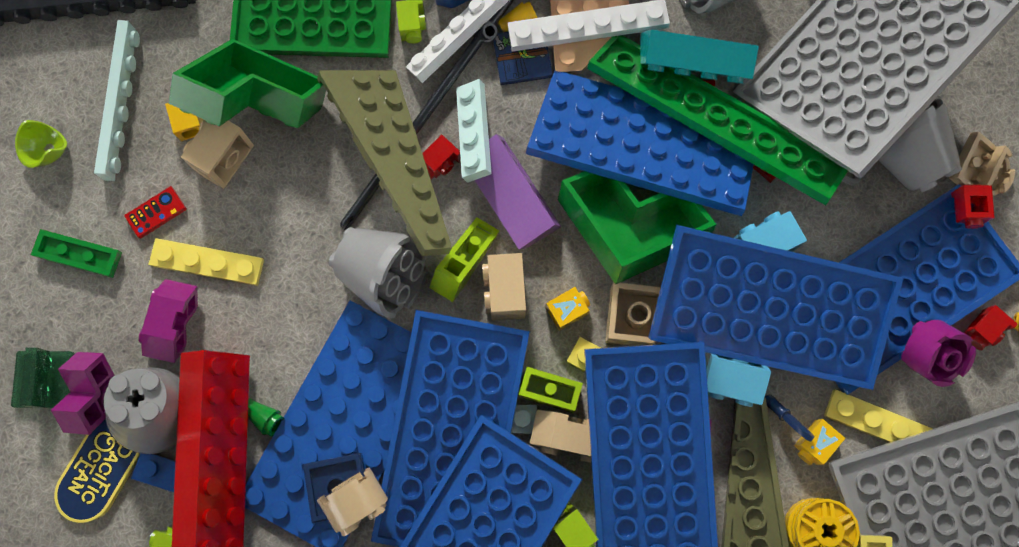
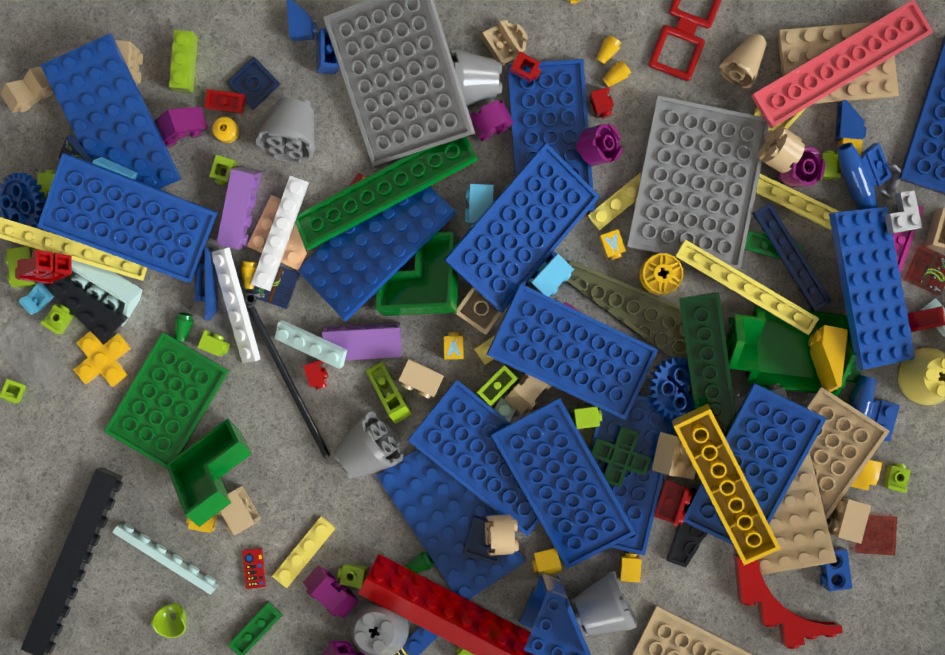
camera: 60 degrees left, 10 degrees up
olive wing [317,70,452,256] -> none
teal slope [640,29,759,84] -> none
dark blue piece [764,394,815,442] -> none
none -> lime brick [337,563,369,589]
none -> magenta brick [470,100,513,142]

